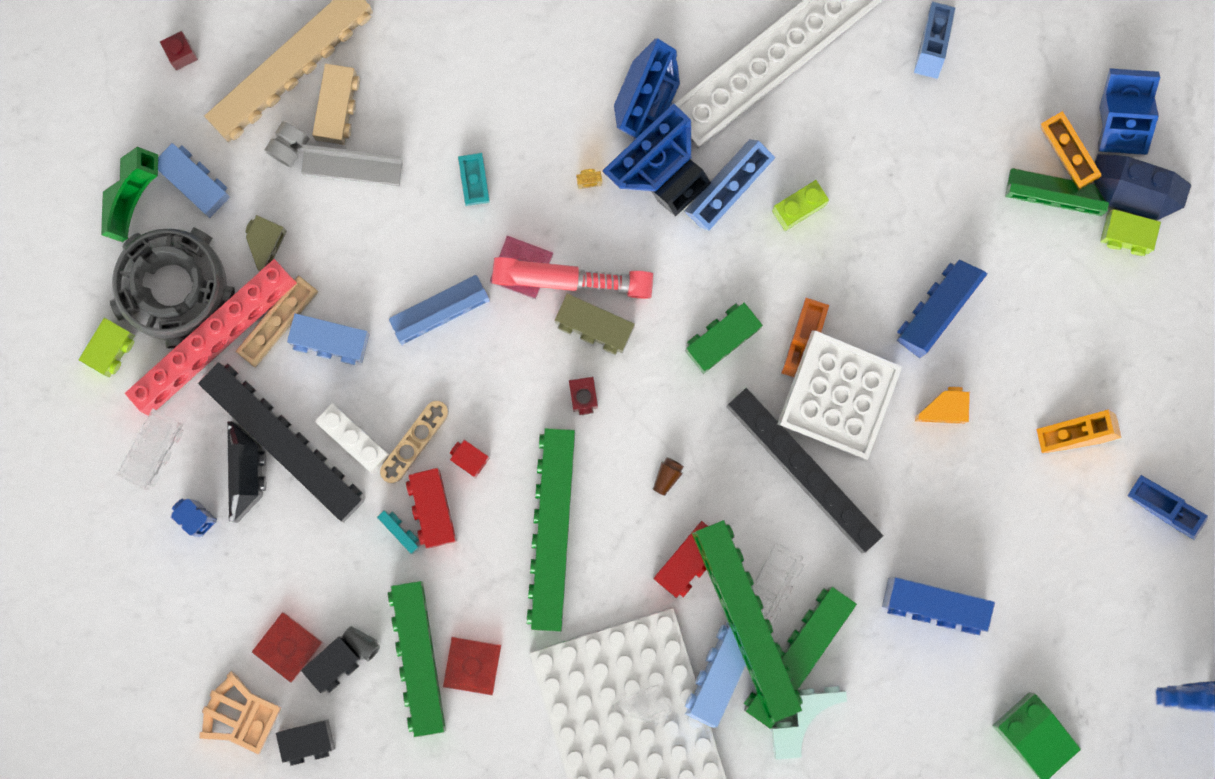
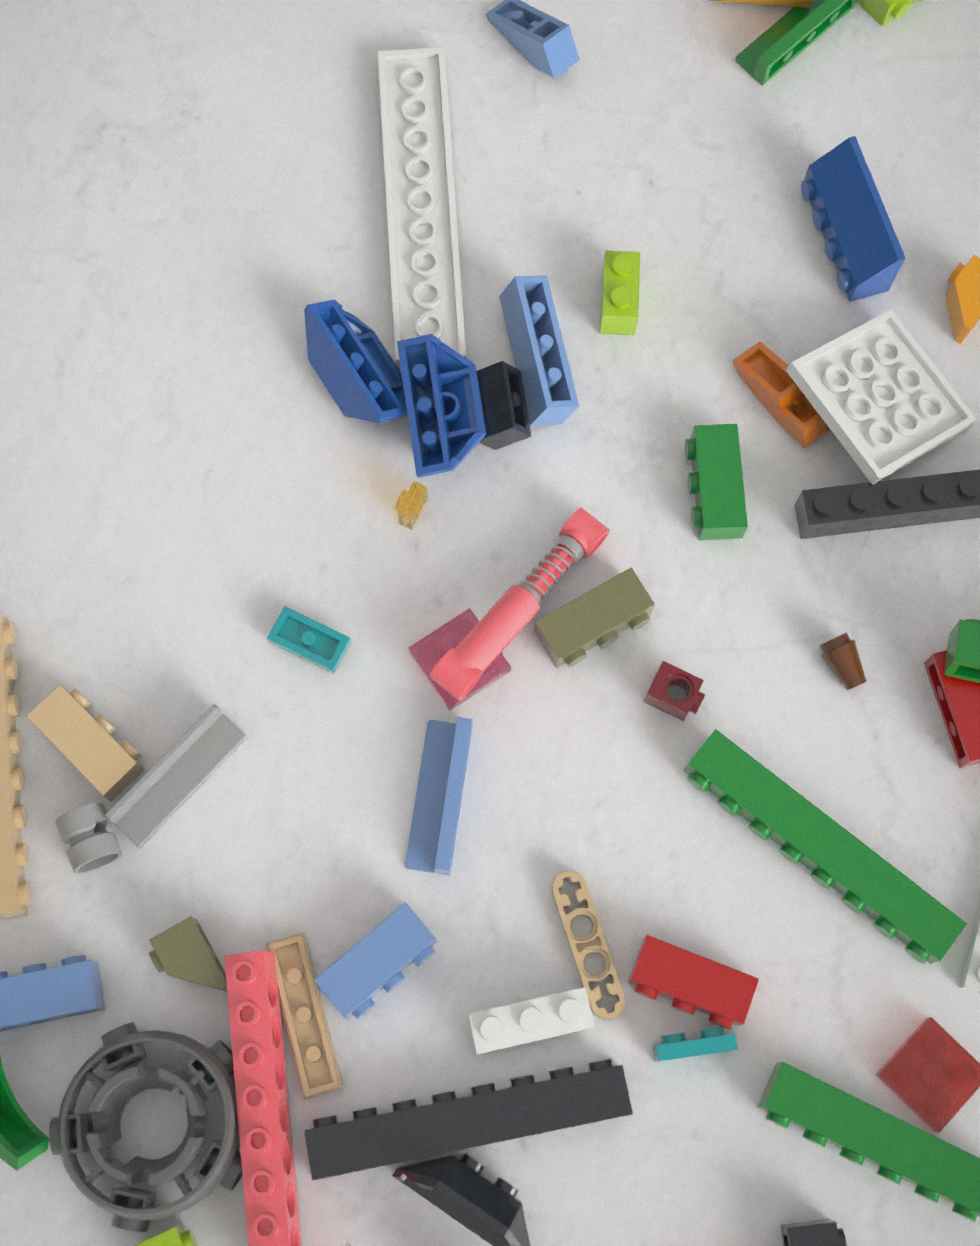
camera: 55 degrees left, 10 degrees down
dark grey cone [342,626,380,661] -> none
red brick [449,439,490,478] -> none

